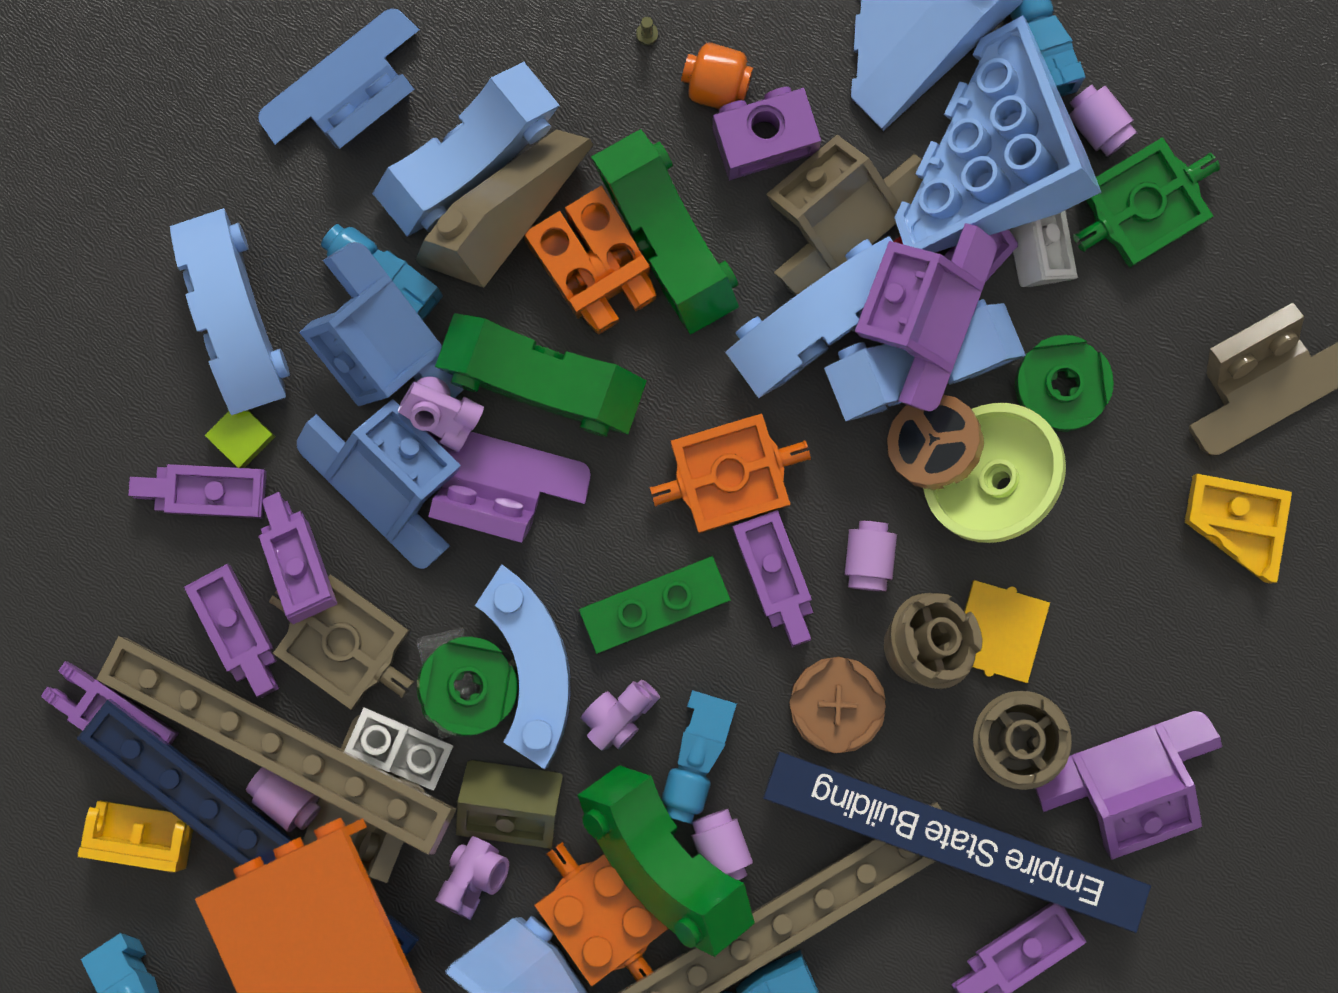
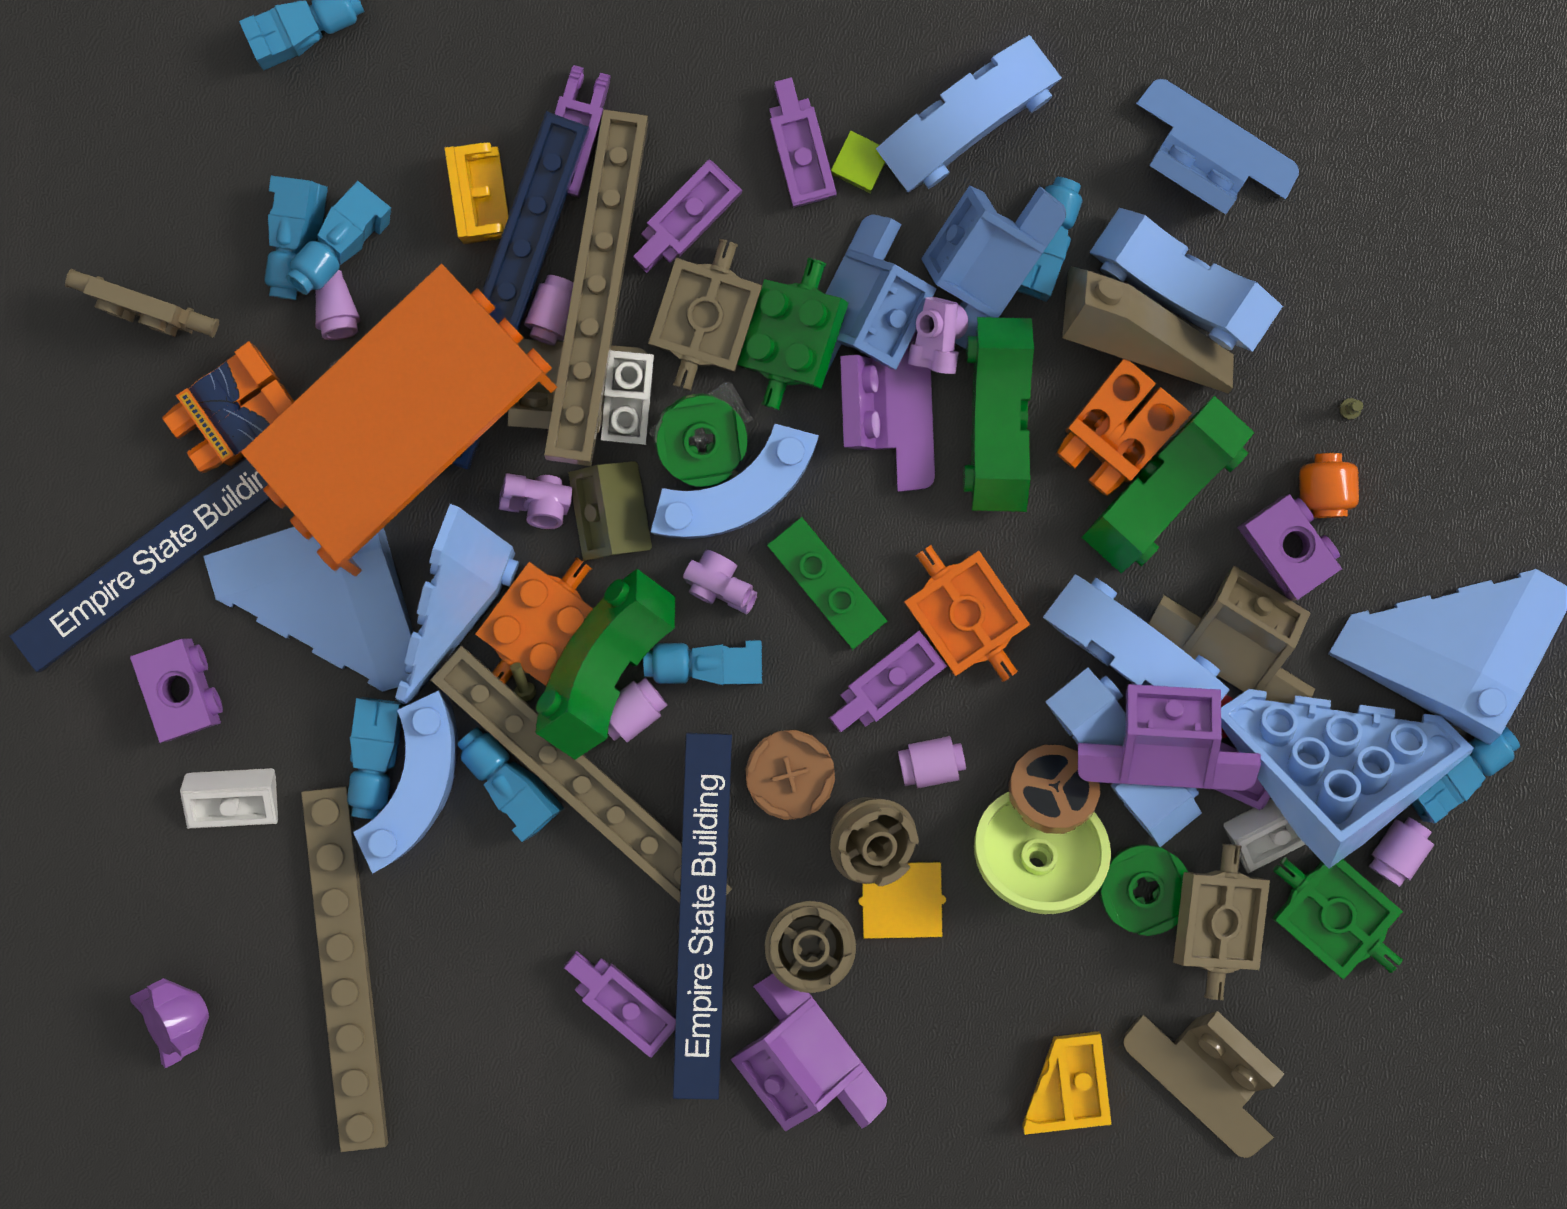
camera: 75 degrees right, 5 degrees up
medium lavender hinge [259,492,337,624] -> none
none -> olive piece [510,662,536,702]
none -> green plate [737,258,849,411]
none -> dark tan plate [1173,843,1270,1000]

